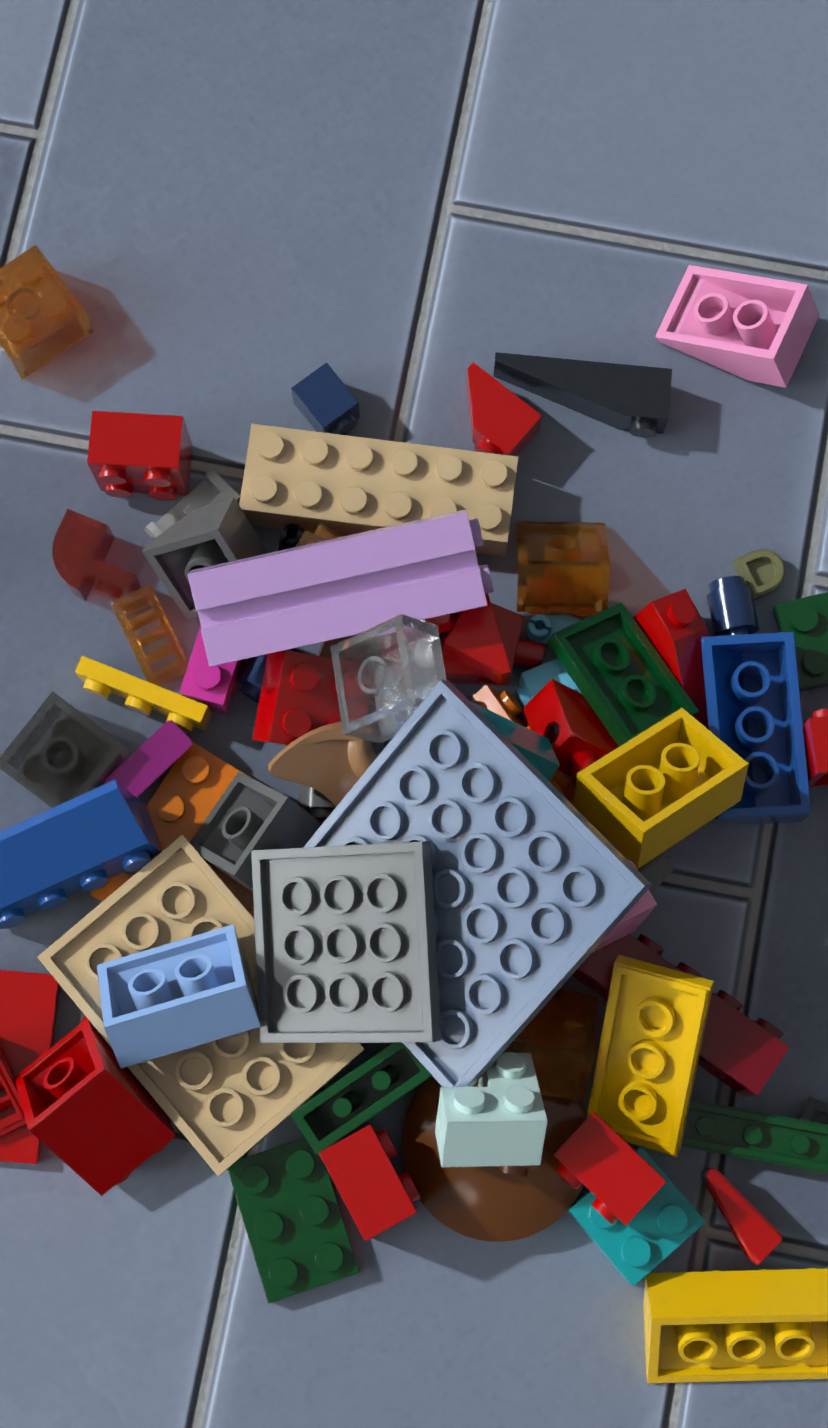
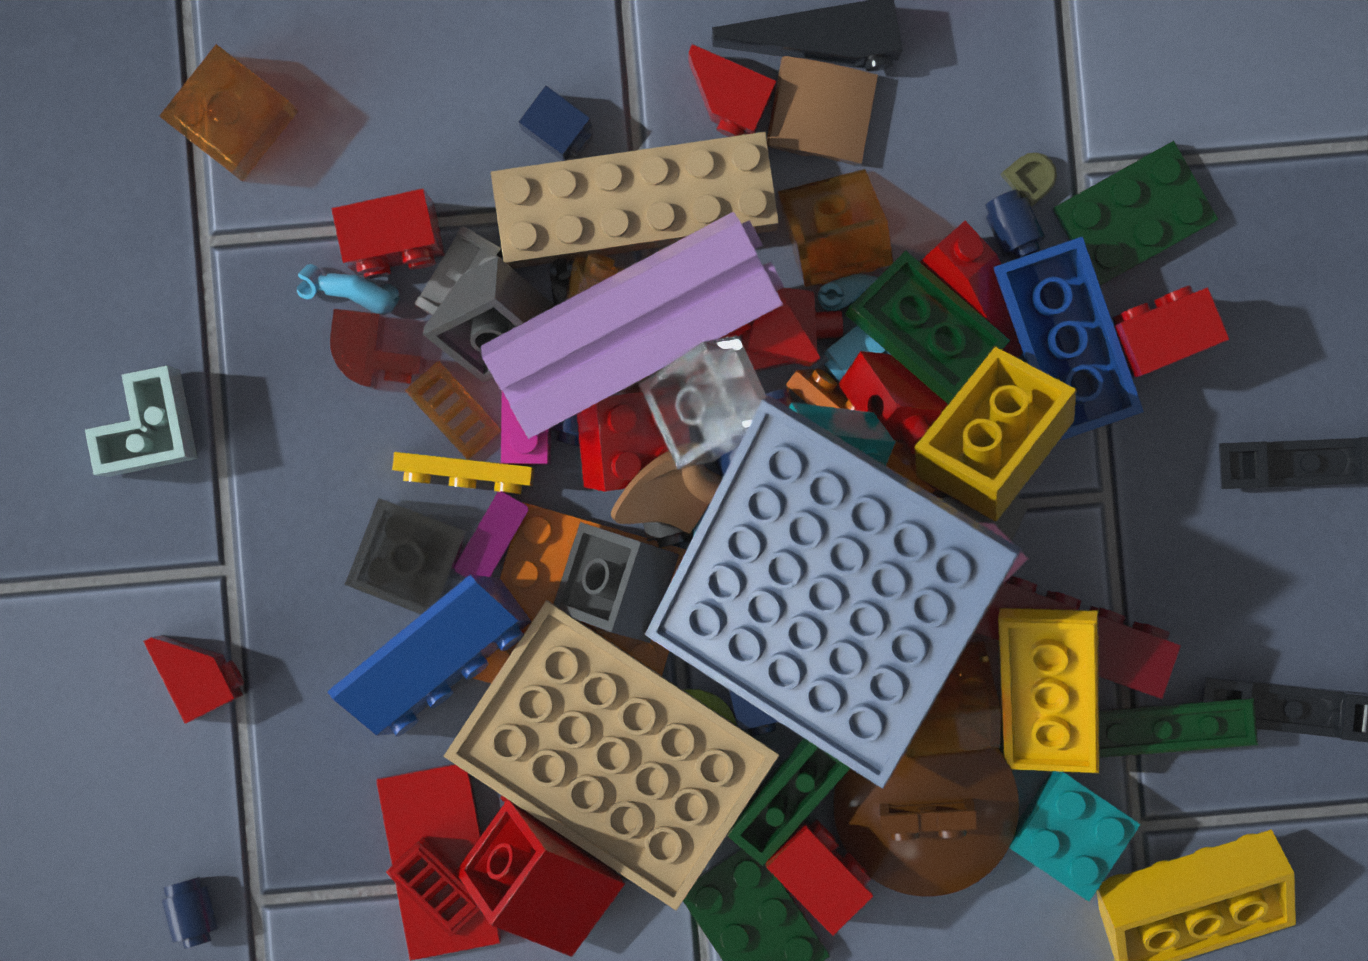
camera: 15 degrees left, 10 degrees up
light blue slope [97,924,261,1068] -> none
plate [251,841,441,1043] -> none
light aqua brick [435,1052,547,1167] -> none
red brick [554,1112,667,1225] -> none
red slope [700,1168,783,1265] -> none
none -> medium azure arm [297,264,400,315]
none -> medium nougat slope [767,56,878,165]

